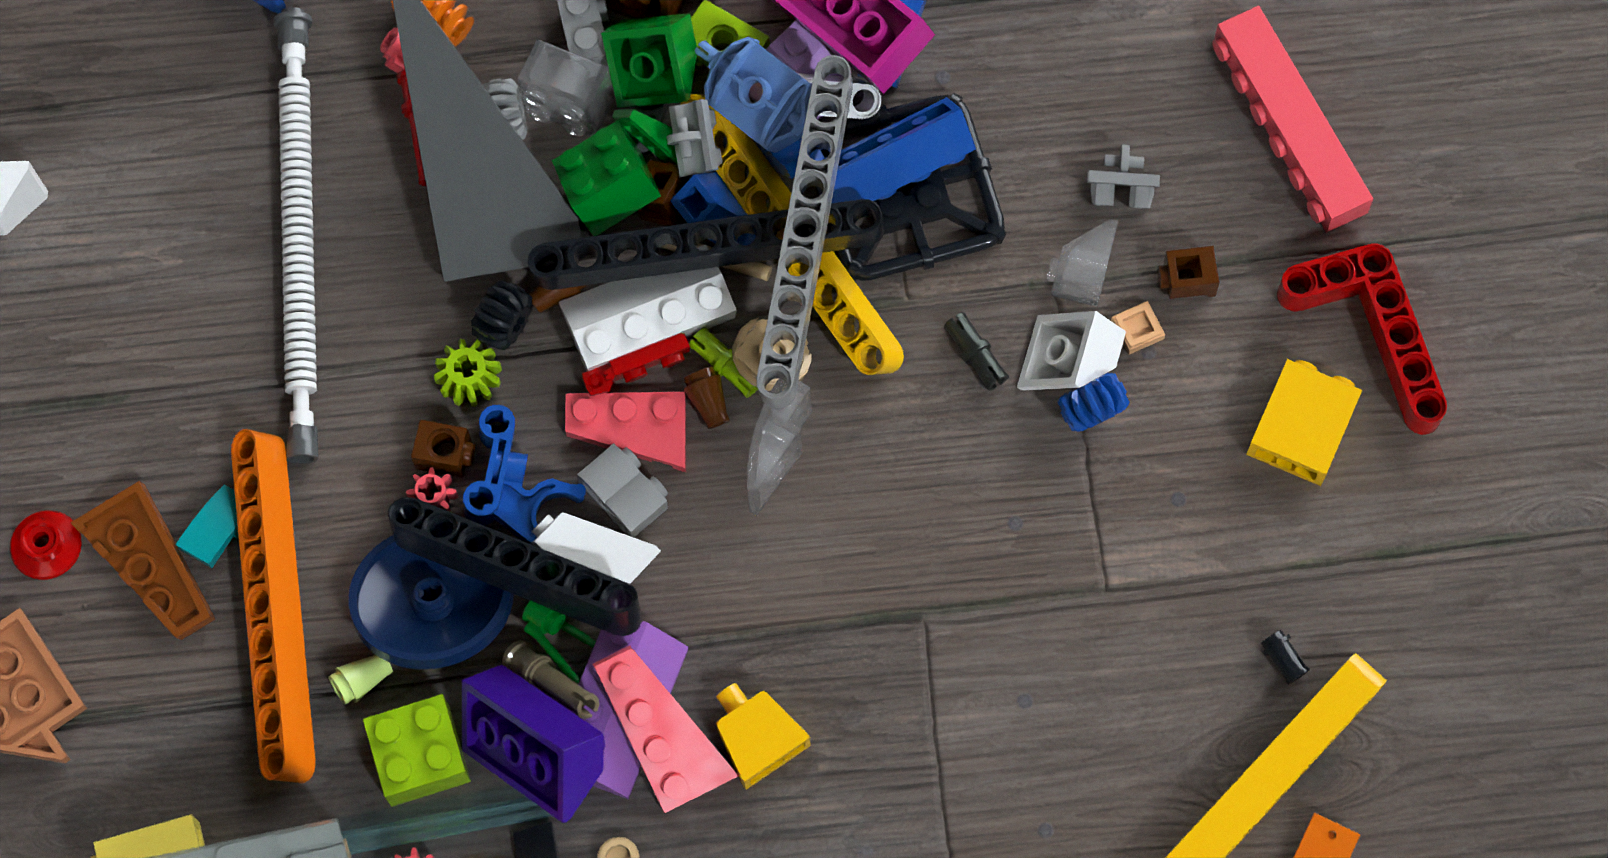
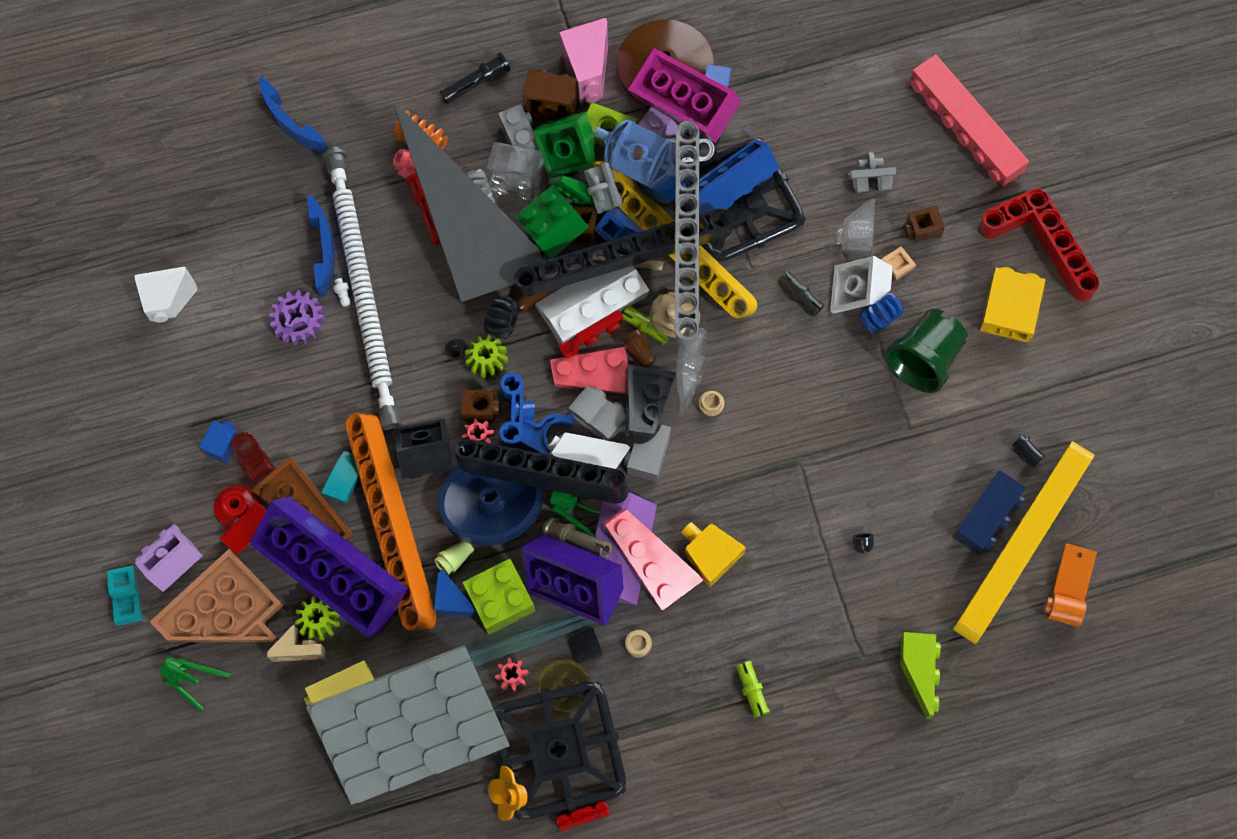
camera: 10 degrees left, 0 degrees up
none -> blue brick [199,420,241,464]
none -> red slope [219,502,267,557]
none -> clear red piece [232,432,276,484]
none -> dark purple brick [249,496,408,637]
none -> tan slope [267,625,325,662]
none -> medium lavender gear [269,290,325,345]
none -> lime gear [295,596,340,641]
none -> blue slope [307,195,335,296]
none -> white piece [333,278,350,307]
none -> black slope [395,419,454,479]
none -> blue slope [434,570,478,618]
none -> black hinge [445,338,467,360]
none -> light grey arch [624,425,671,482]
none -> black wing [625,365,677,439]
none -> tan plate [699,391,724,416]
none -> black hinge [852,533,874,553]
none -> dark green piece [885,309,968,393]
none -> dark blue brick [952,470,1026,555]

